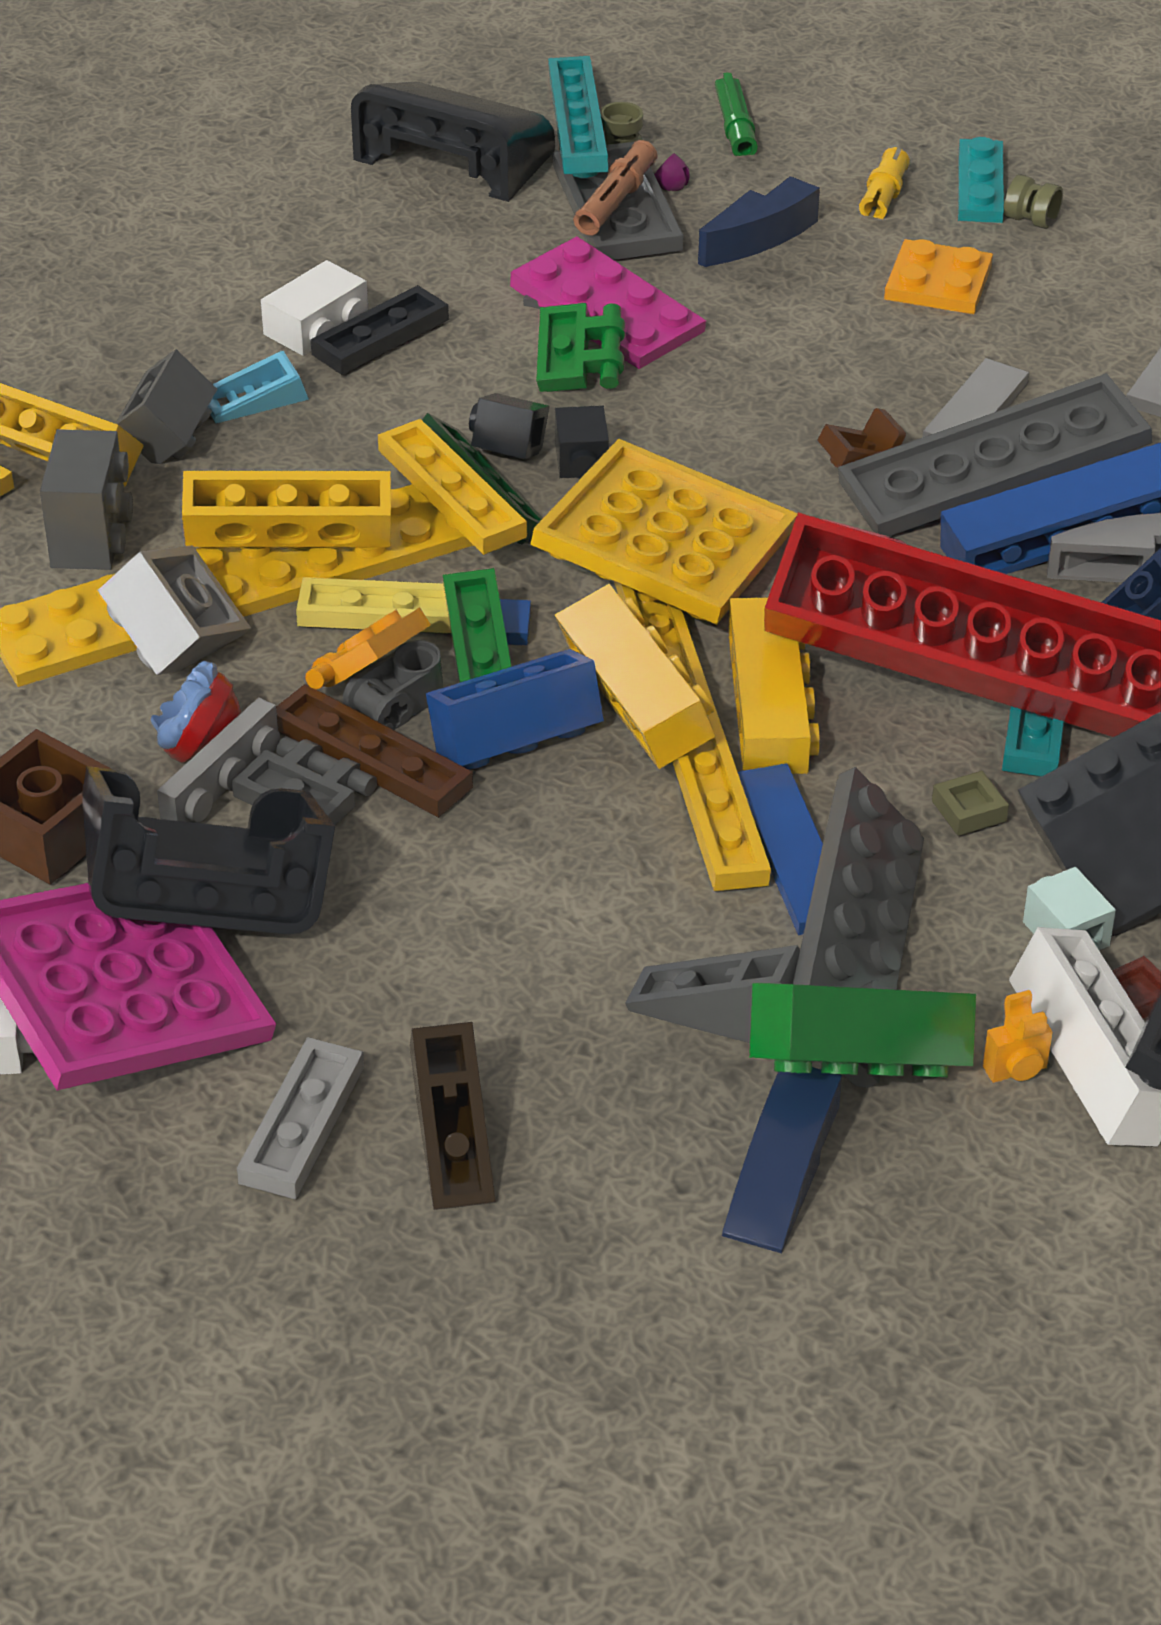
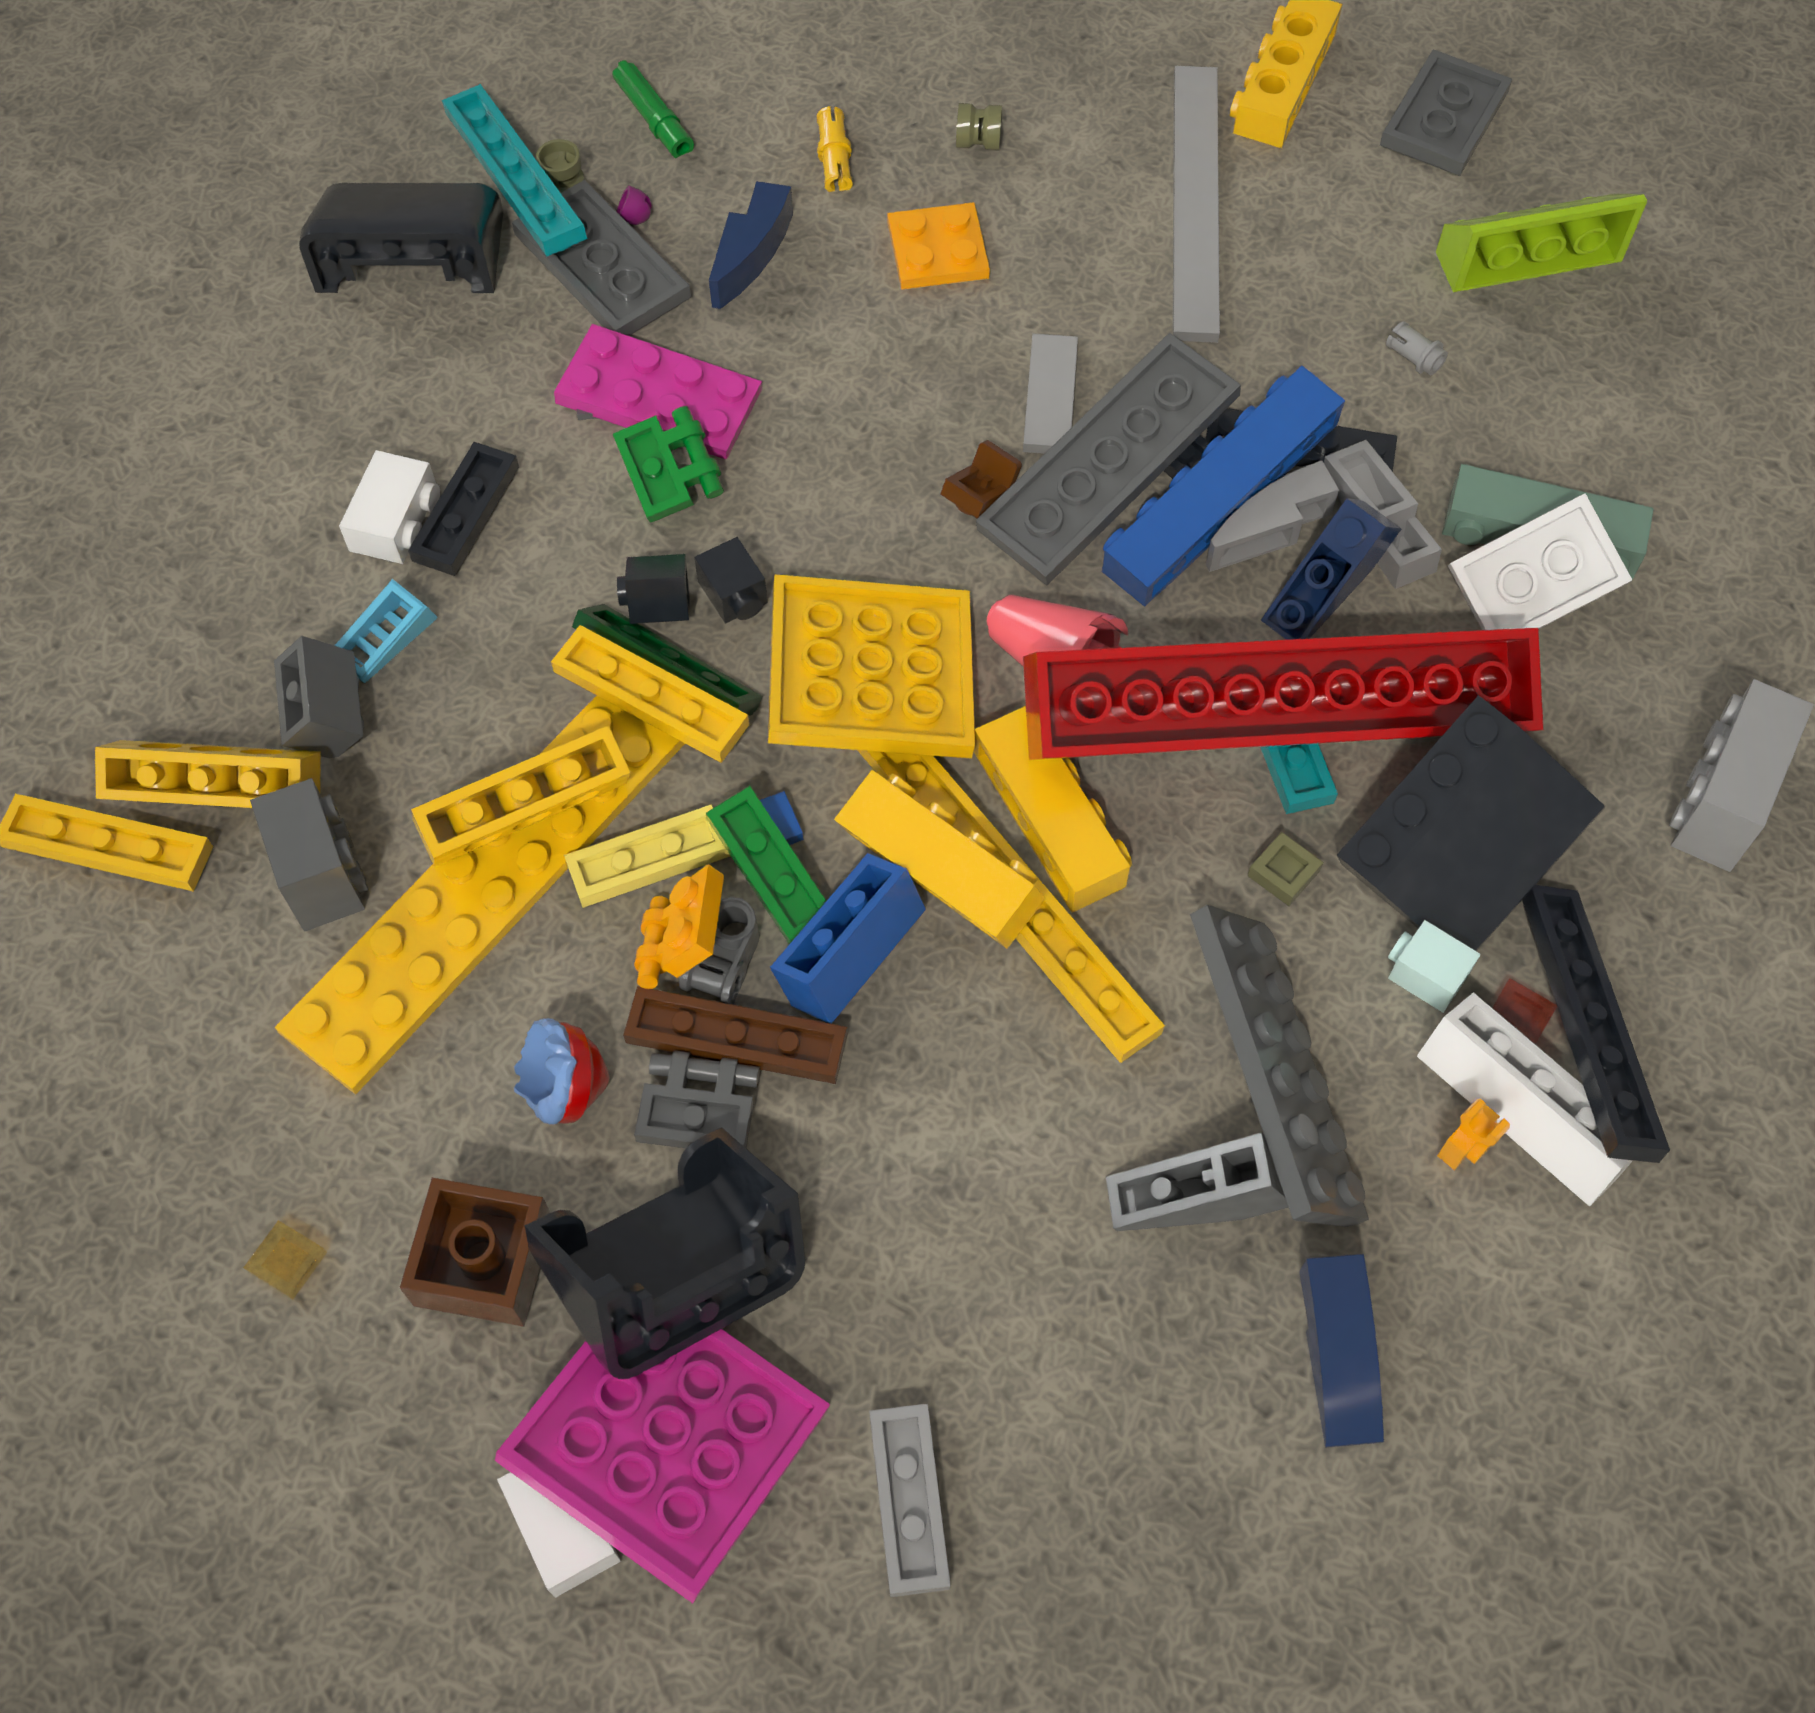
camera: 25 degrees left, 20 degrees up
light grey slope [97,545,251,675] -> none
light grey plate [157,697,280,823] -> none
dark brown slope [410,1022,496,1210] -> none
nougat pin [573,140,658,236] -> none
blue tile [738,763,823,936] -> none
green brick [749,983,976,1077] -> none
teal plate [958,137,1004,223] -> none

